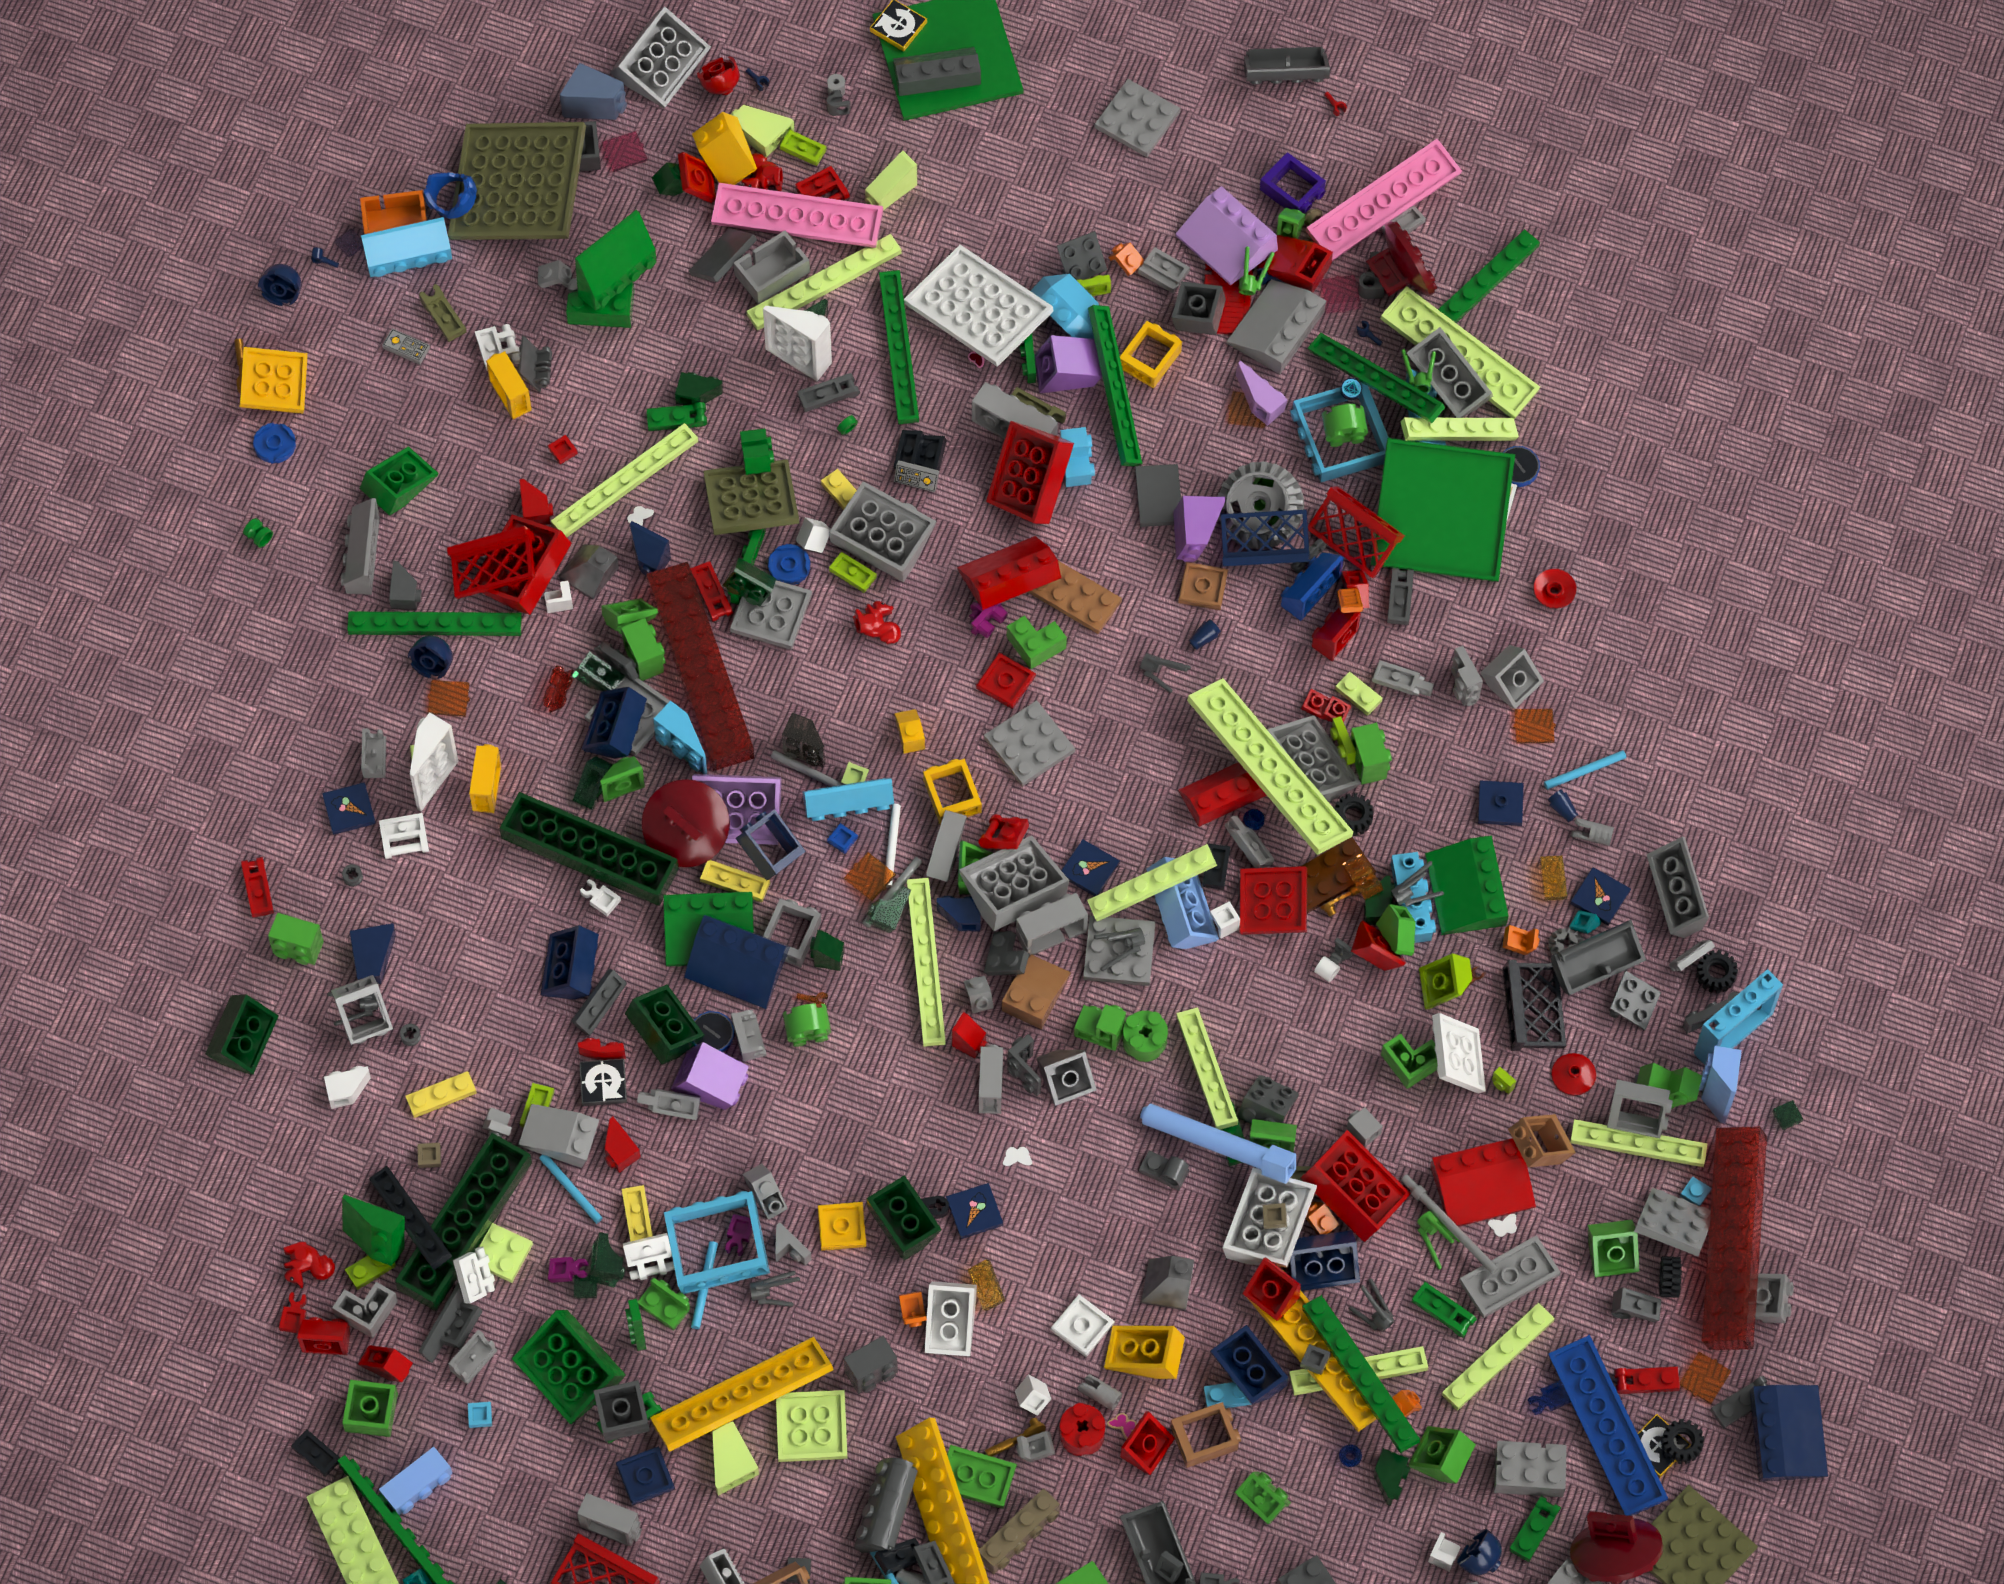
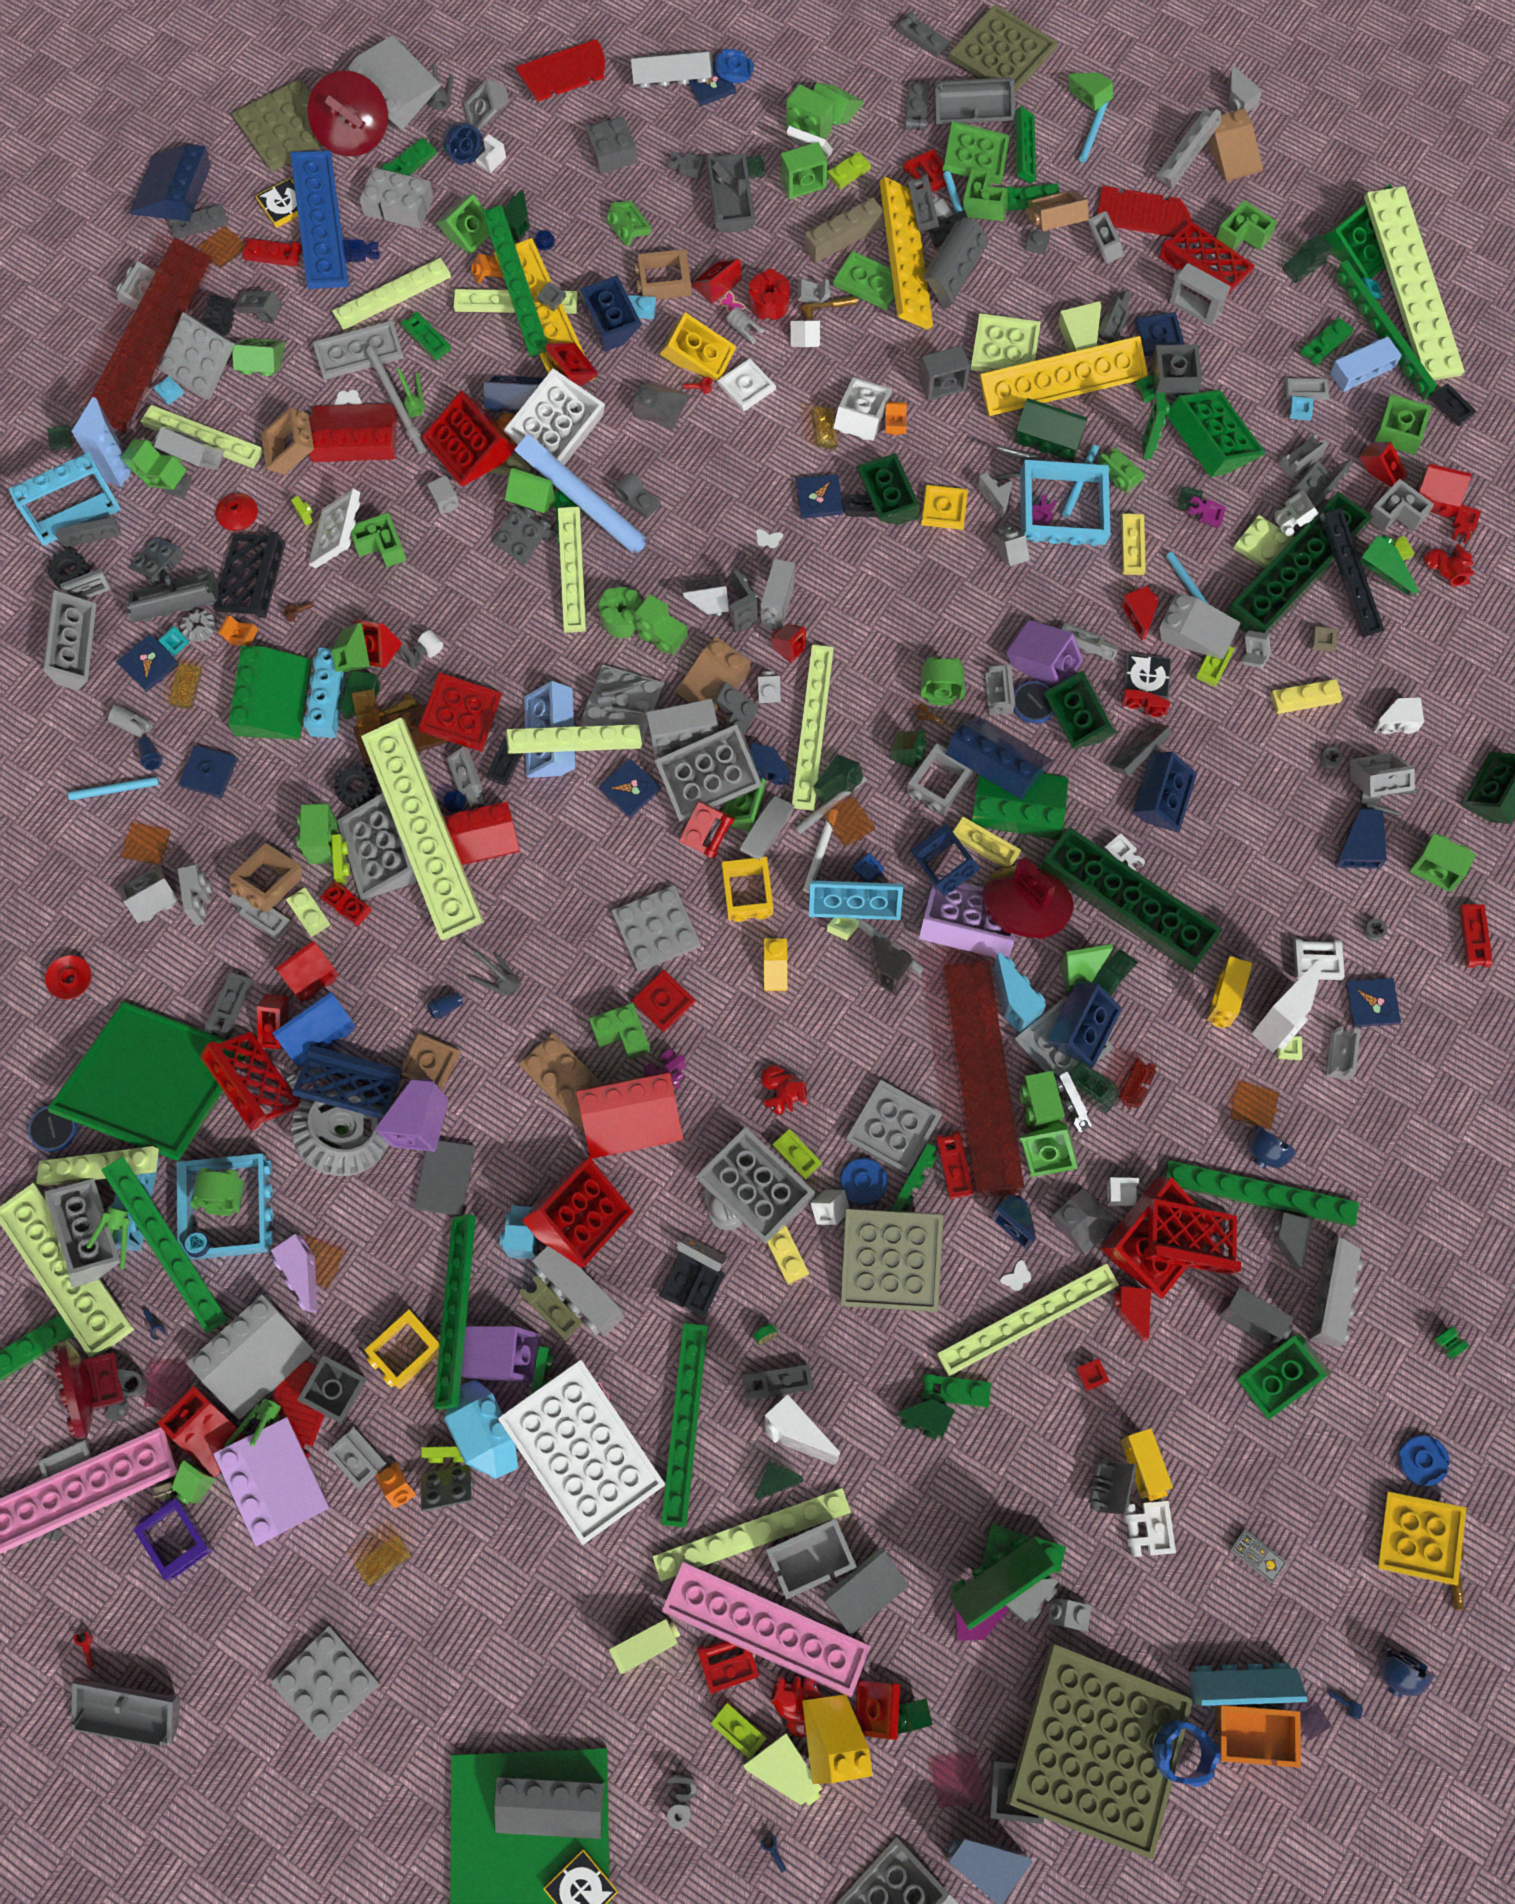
camera: 165 degrees left, 5 degrees up
olive plate [419,284,467,342] -> none
clear green arch [588,1232,625,1287] -> none
white plate [623,1233,675,1280] -> none
red cylinder [697,57,740,96] -> none
dark green slope [722,558,776,607] -> none
green brick [740,428,774,475] -> none
white panel [1210,901,1240,939] -> none
dark tan plate [1263,1203,1287,1229] -> none
orange slope [1337,588,1363,613] -> none
dark grey plant [1349,1278,1395,1332] -> none
dark grey plant [1391,861,1444,907] -> none
lime slope [1419,953,1473,1010] -> none
black tyre [1661,1419,1704,1464] -> none
none -> medium nougat window [230,843,302,913]
none -> clear yellow plate [355,1535,412,1587]
none -> red hand [683,377,713,394]
none -> dark green slope [1014,398,1088,462]
none -> dark grey hinge [1098,290,1132,343]
none -> dark grey window [1219,1287,1293,1346]
none -> light grey tile [1284,378,1329,400]
none -> green plate [1300,317,1354,367]

